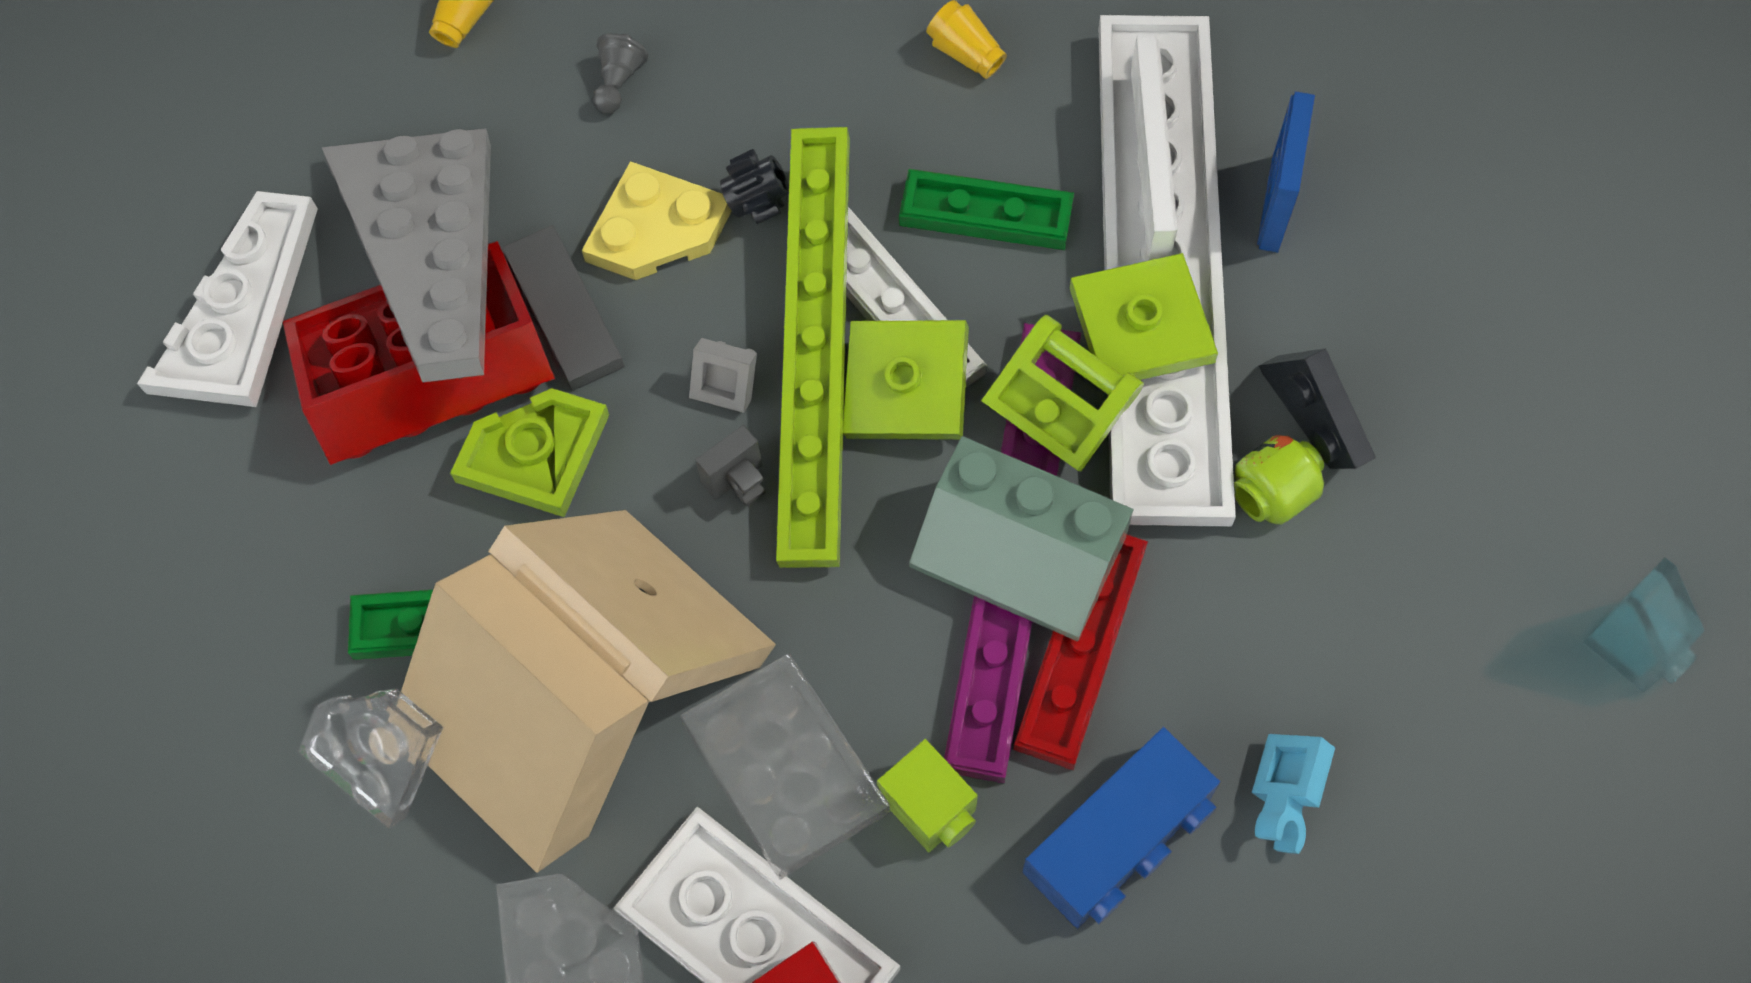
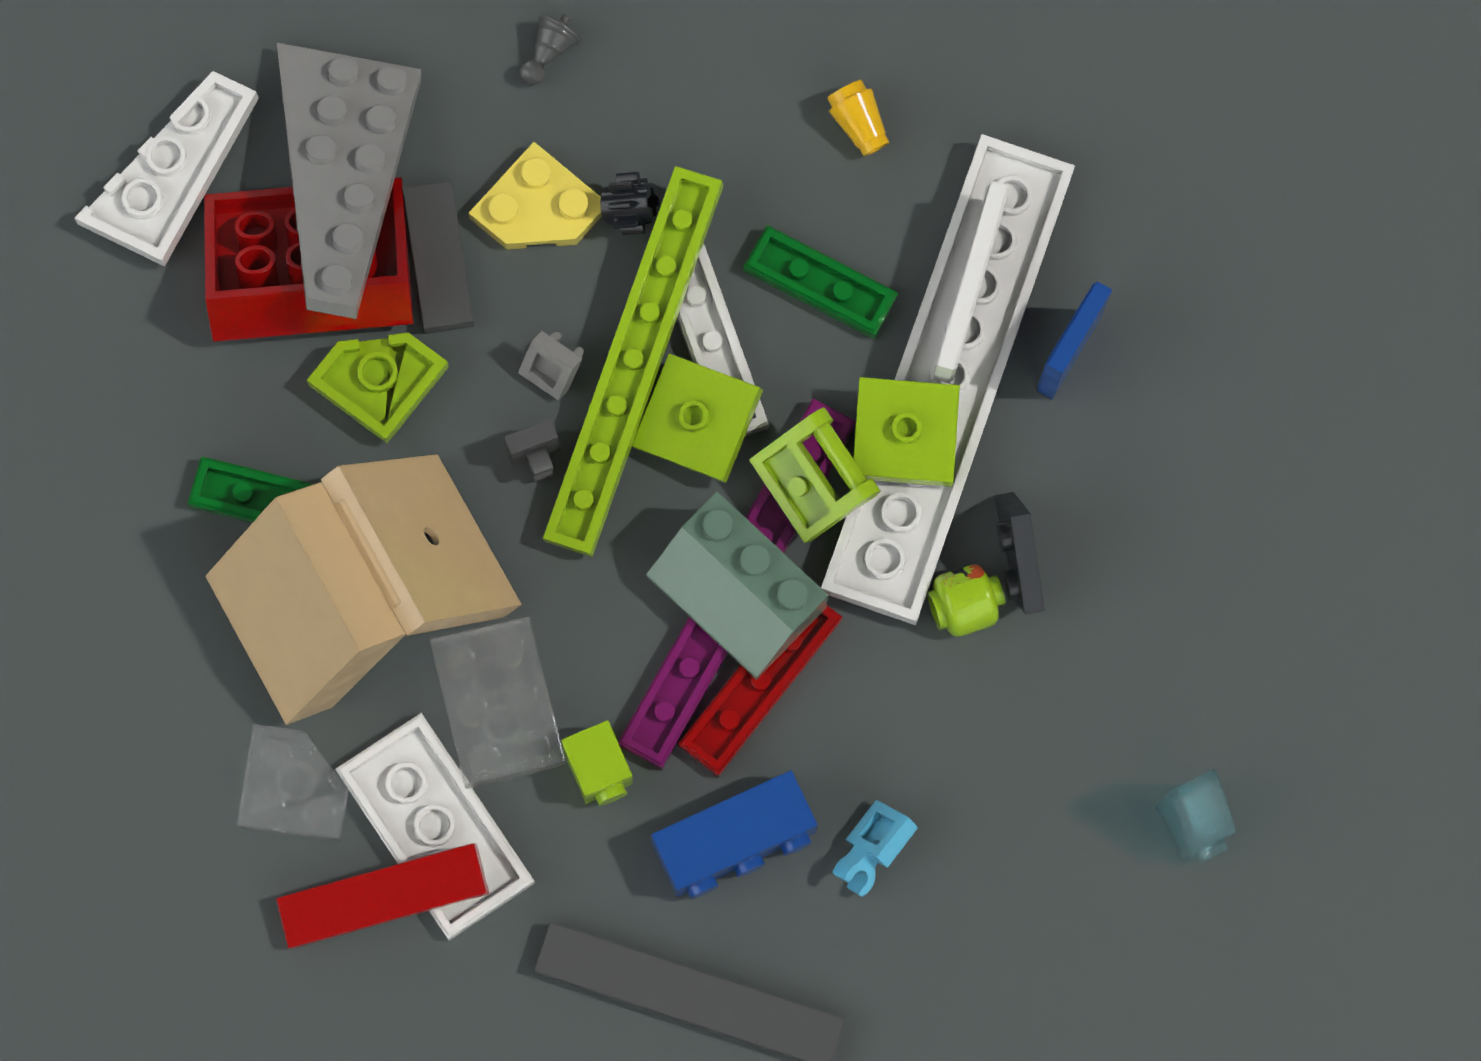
camera: 10 degrees right, 10 degrees up
clear plate [299,688,443,829] -> none

